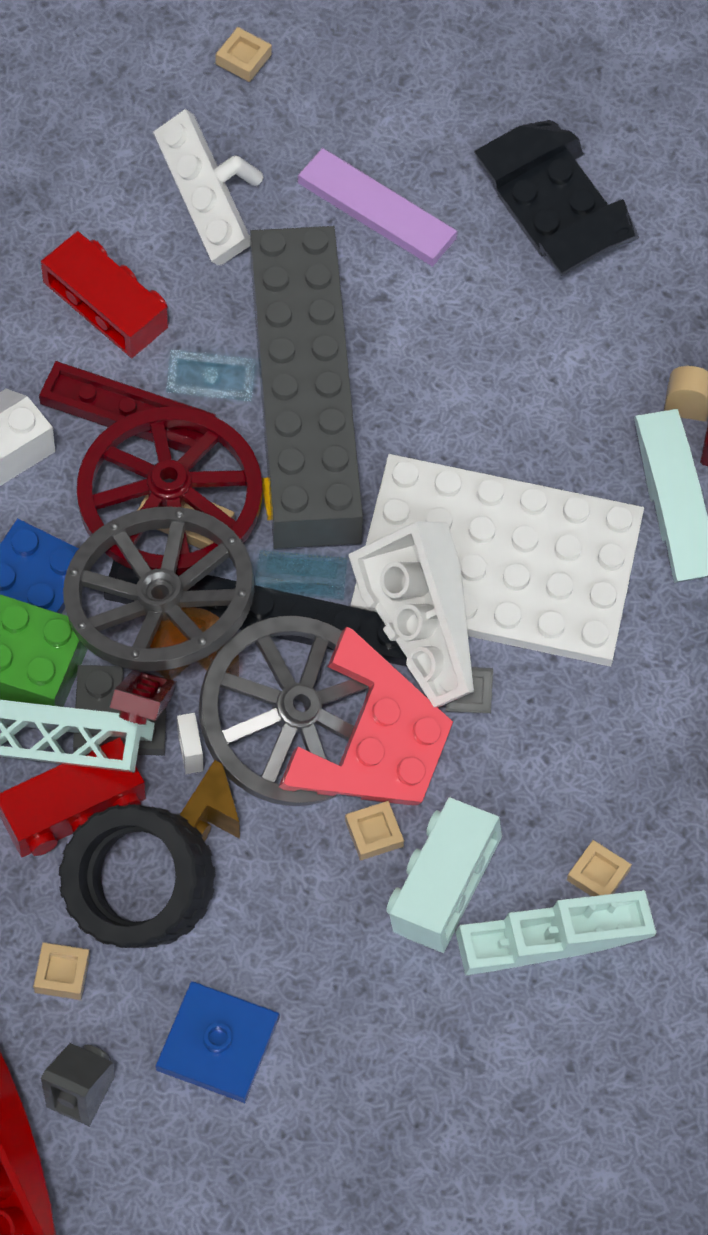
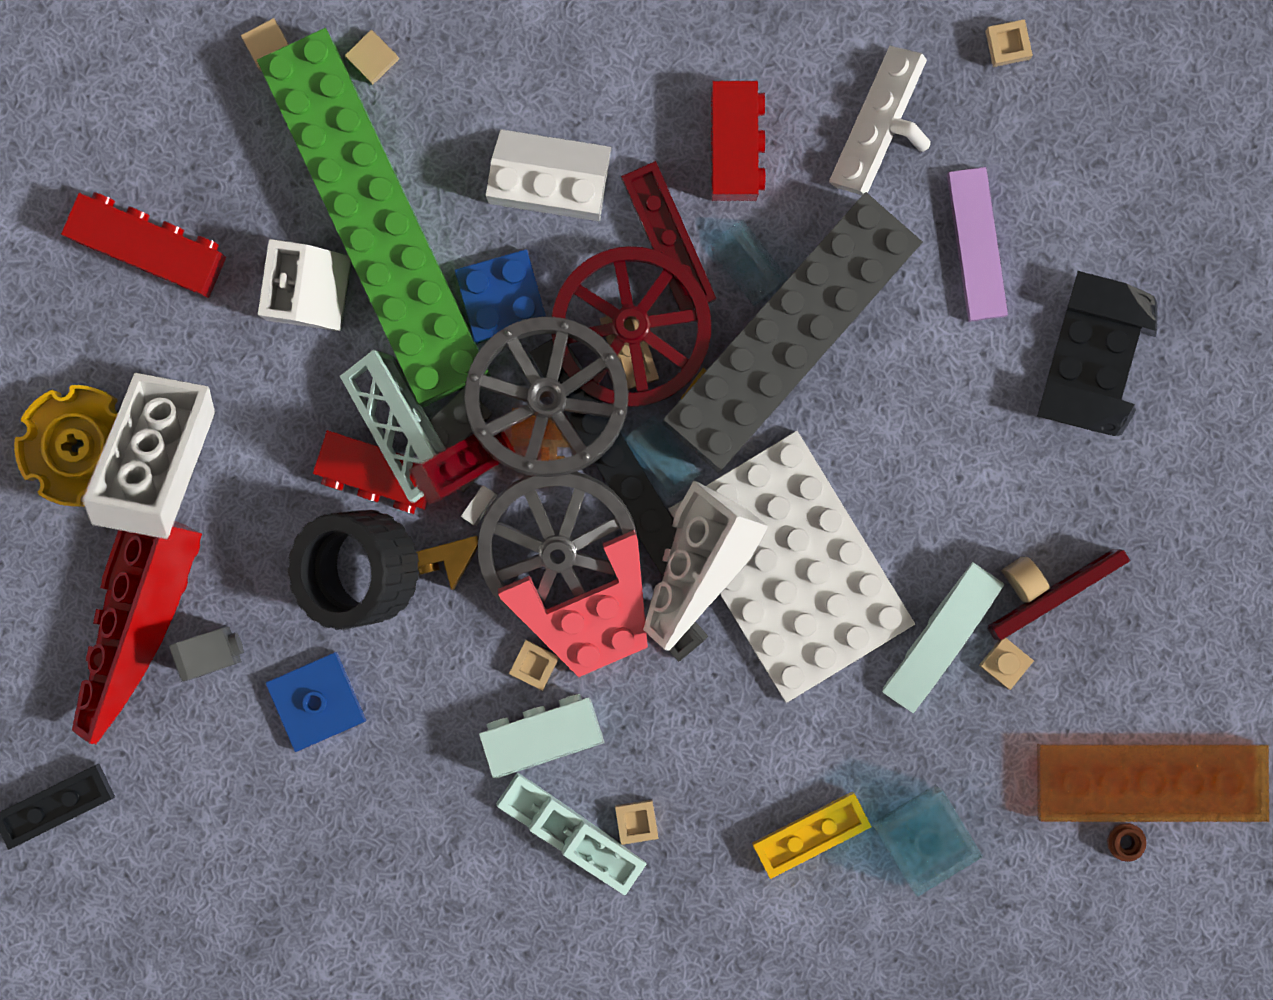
camera: 45 degrees right, 25 degrees up
tan plate [33,943,90,1000] -> none

